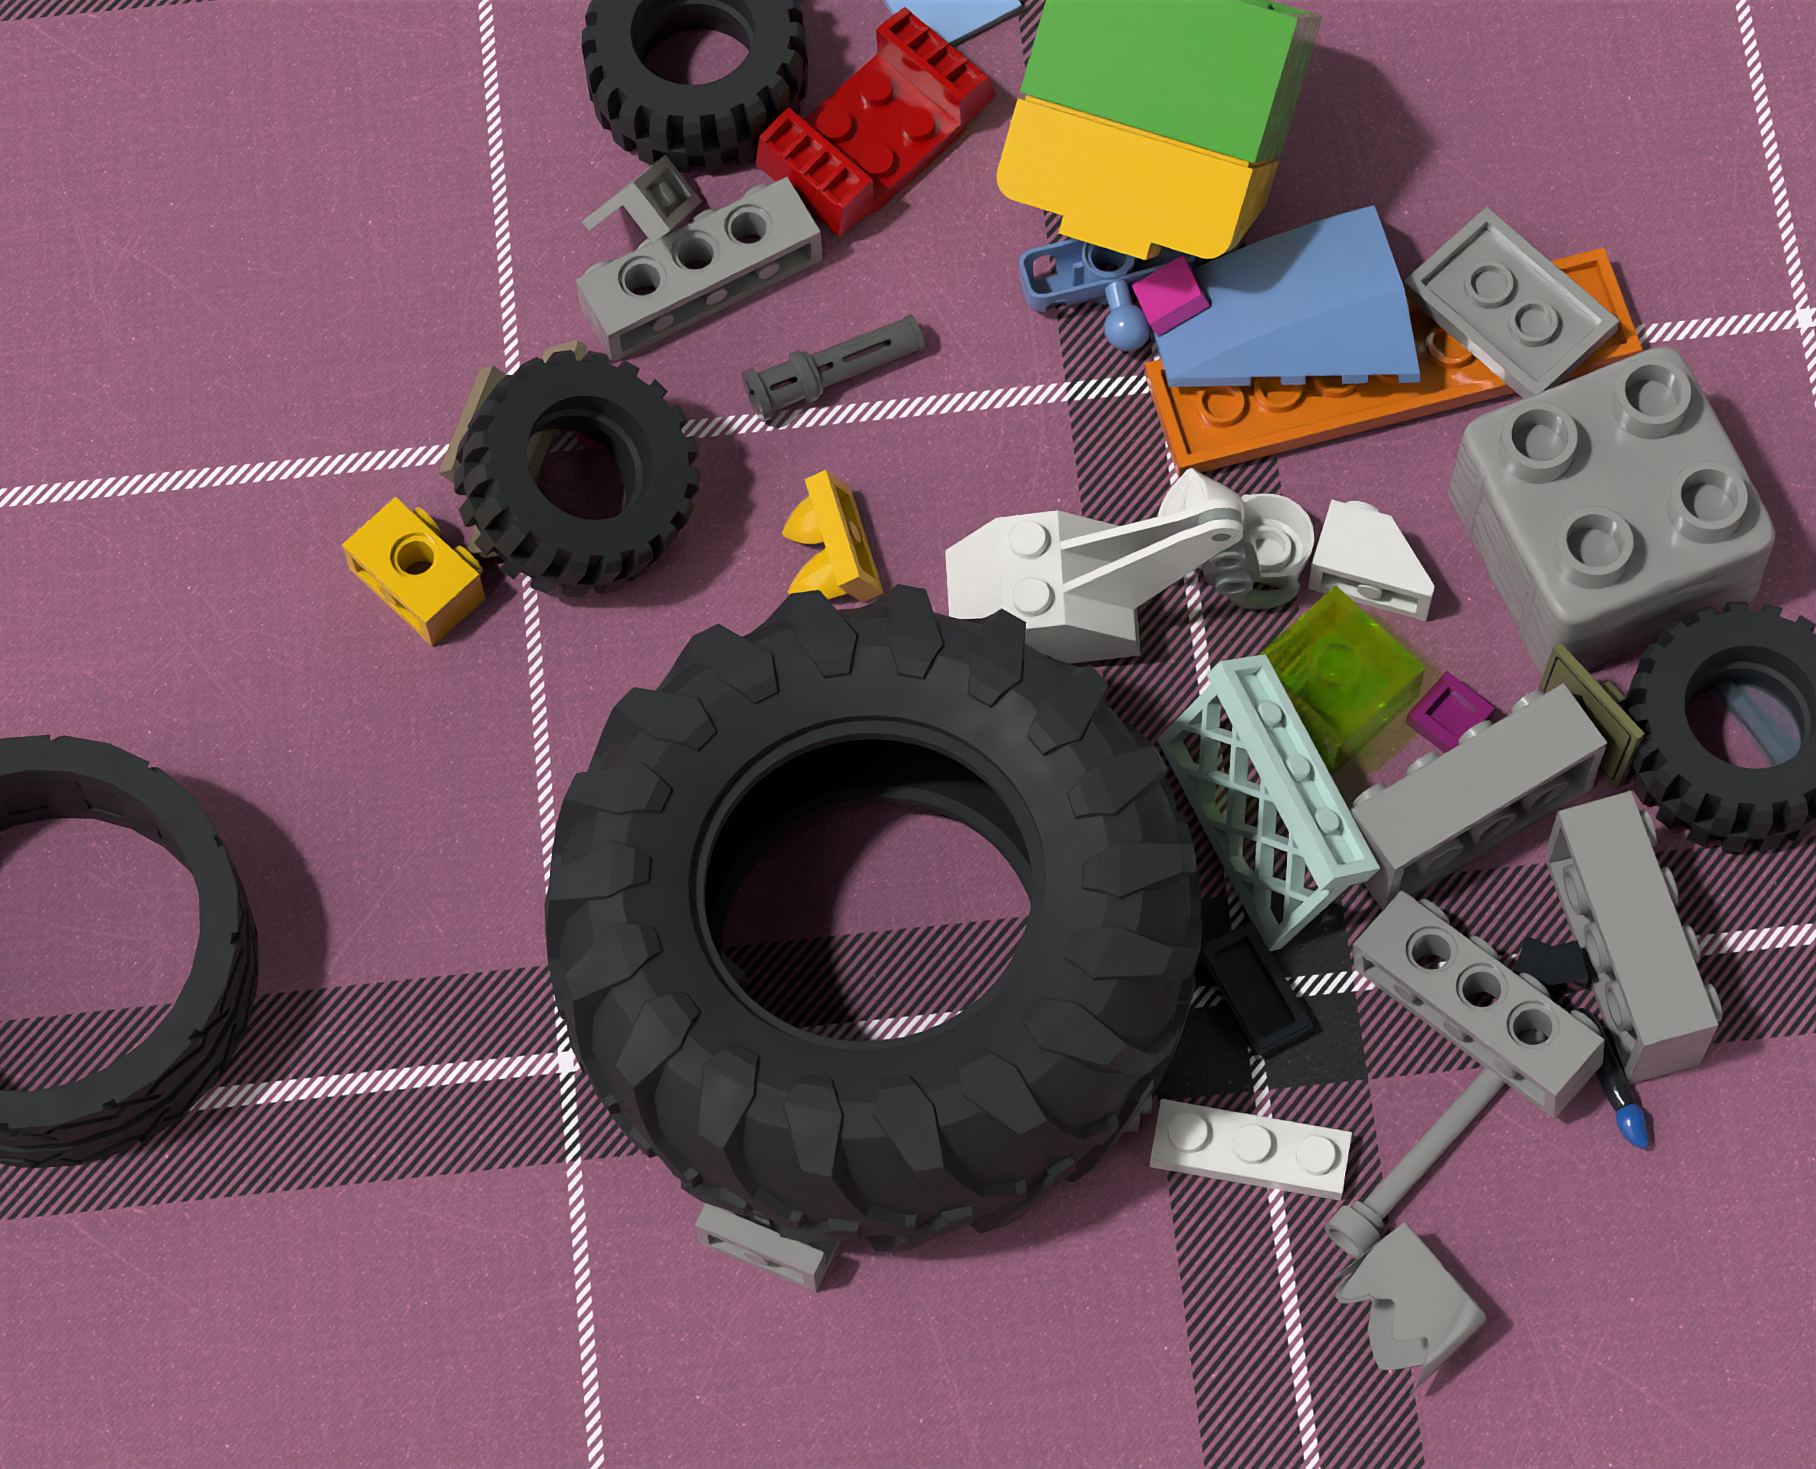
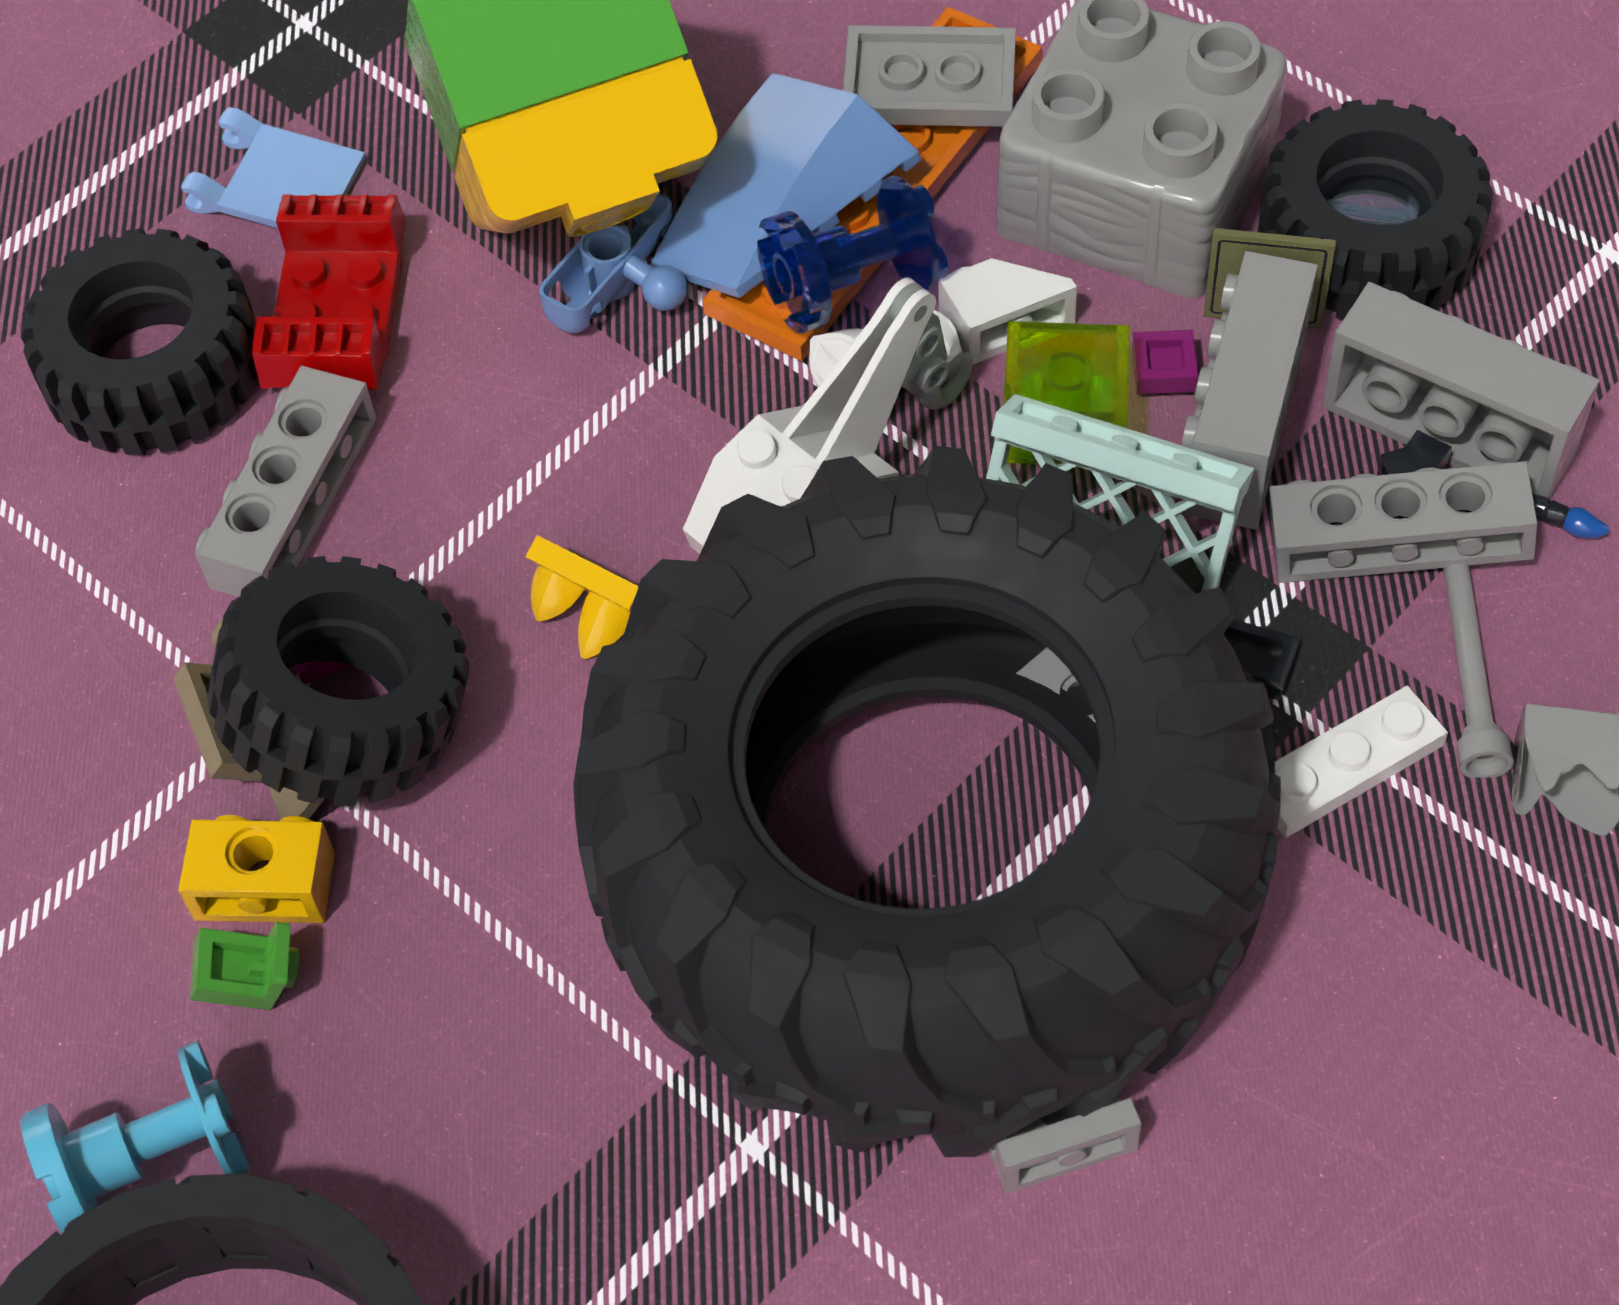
camera: 40 degrees left, 10 degrees down
light grey panel [581,155,702,244] -> none
dark grey pin [742,314,925,422] -> none
dark pink tile [1132,255,1210,336] -> none
none -> medium azure piece [20,1041,251,1233]
none -> bright green bracket [190,921,299,1010]
none -> clear blue piece [757,176,949,334]

